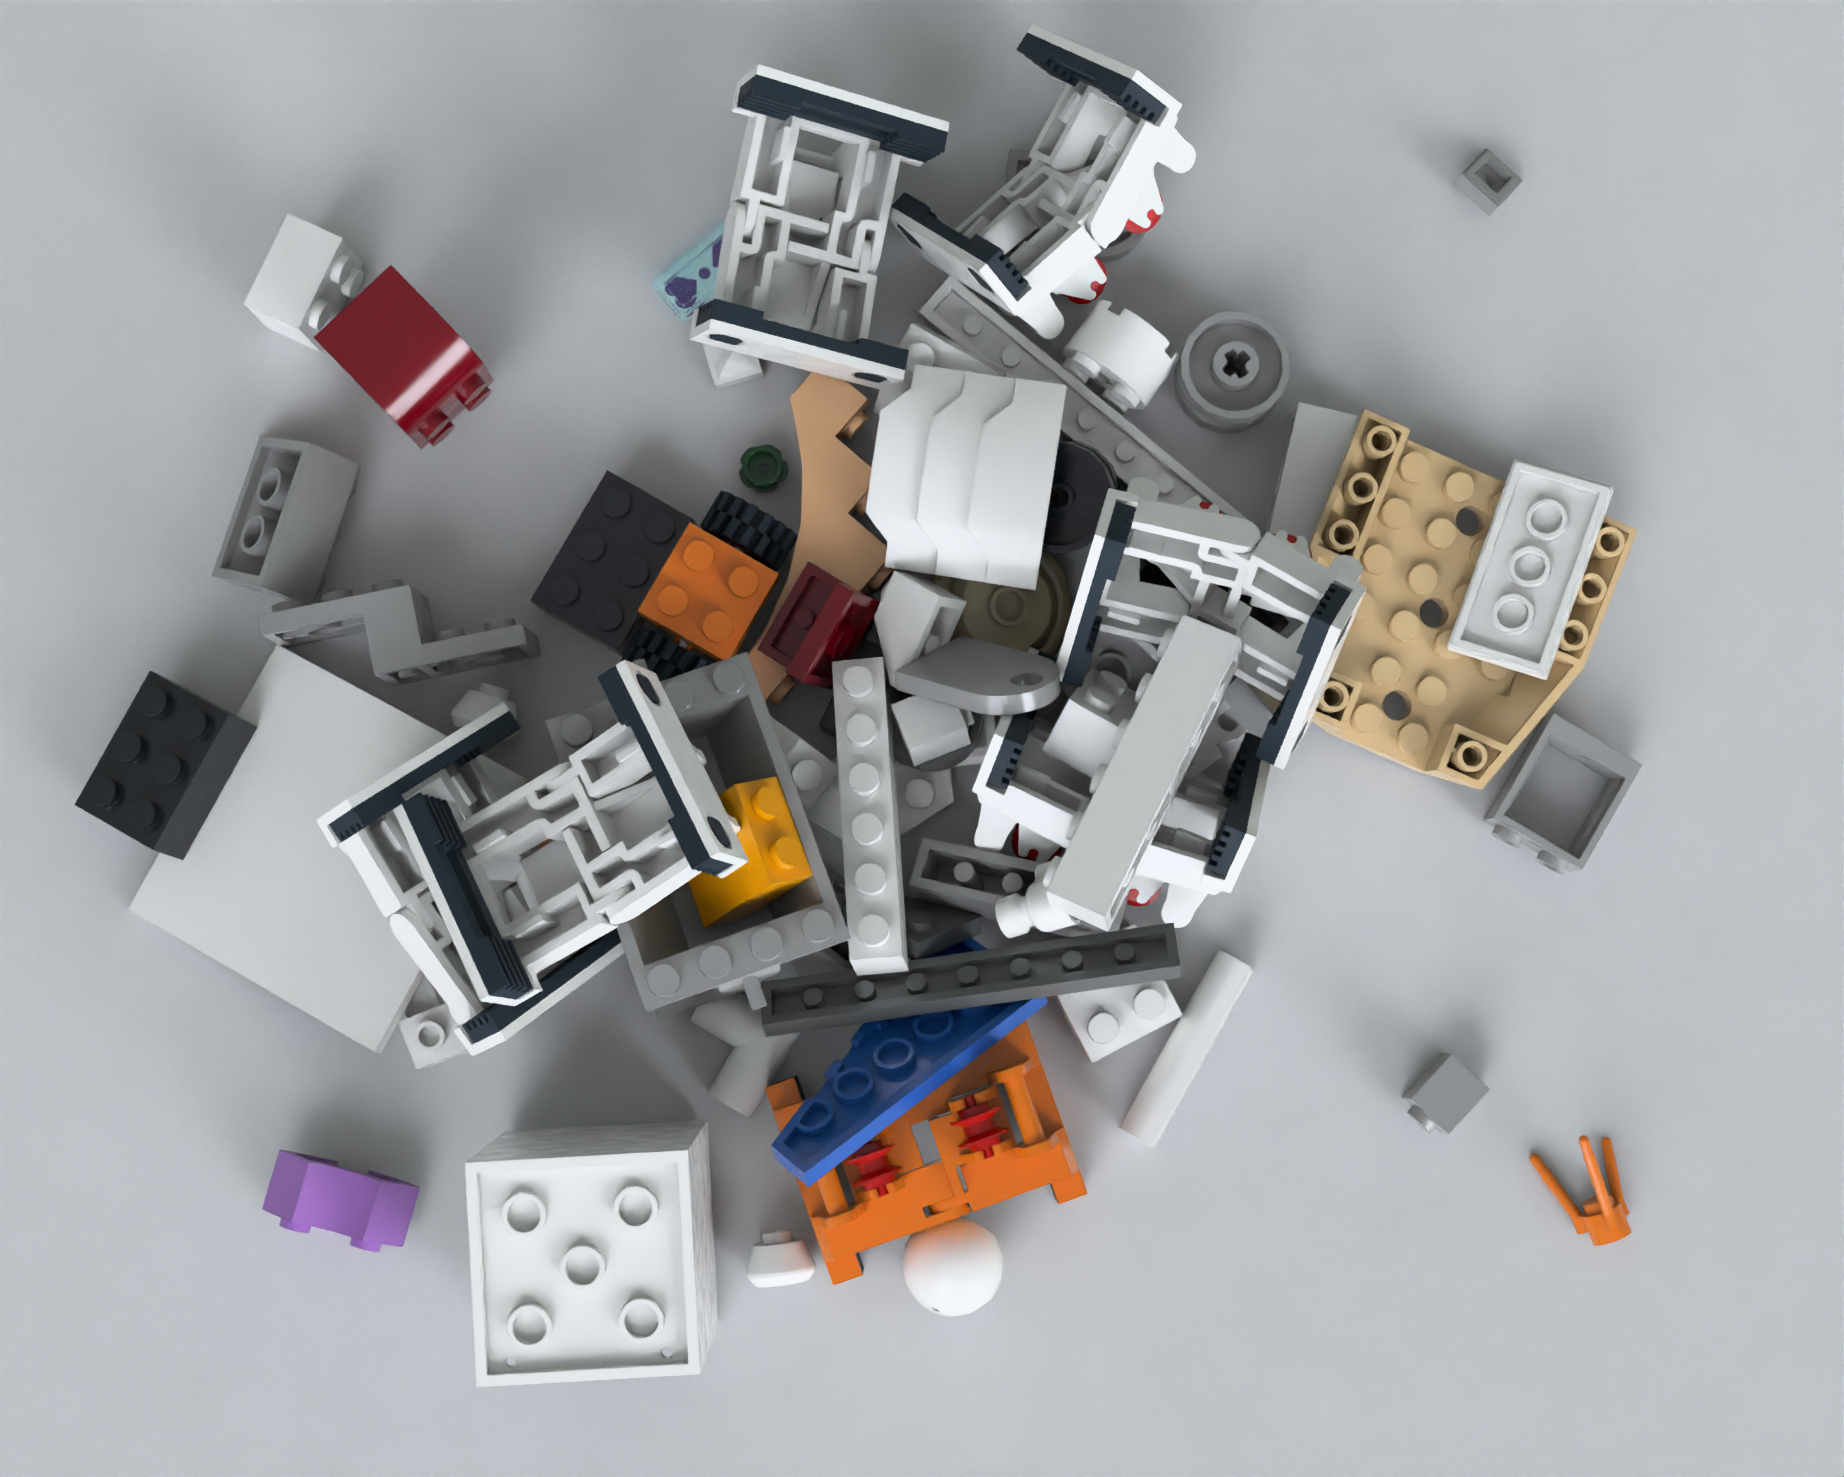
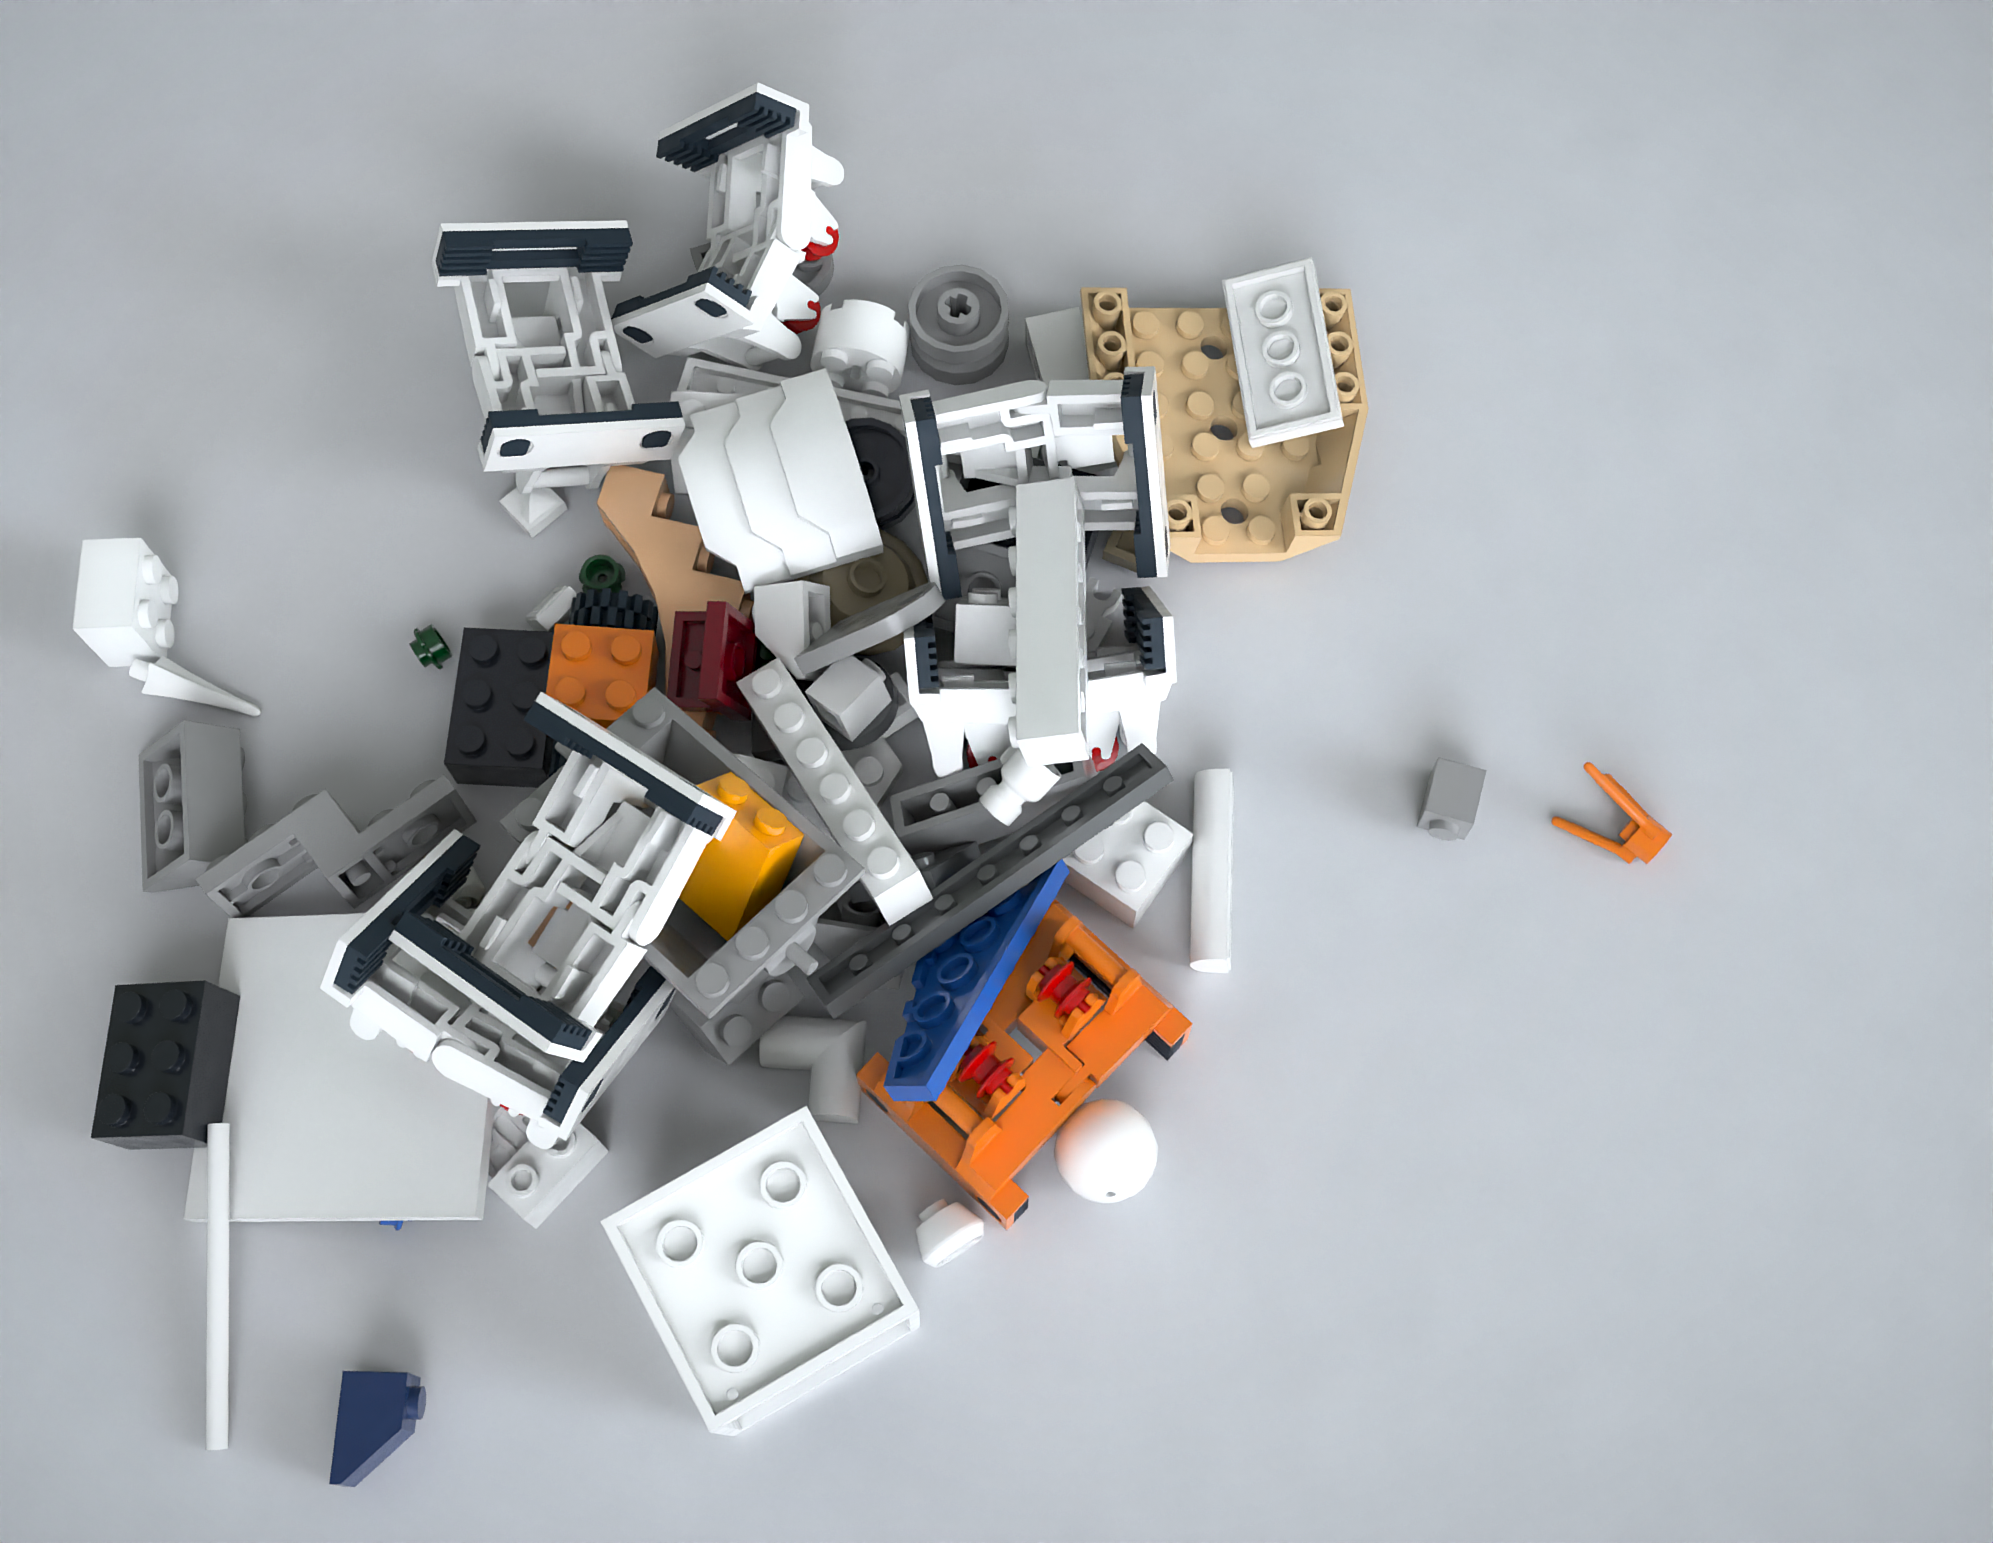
camera: 25 degrees left, 15 degrees down
medium lavender brick [262,1149,420,1252] -> none
dark red brick [314,265,494,450] -> none
clear light blue tile [650,220,725,324] -> none
light grey tile [1453,148,1523,216] -> none
light grey window [1483,713,1642,874] -> none
none -> white piece [129,655,261,716]
none -> white piece [206,1123,230,1450]
none -> dark blue slope [329,1371,426,1487]
none -> dark green plate [409,624,453,669]
none -> white tile [525,586,577,631]

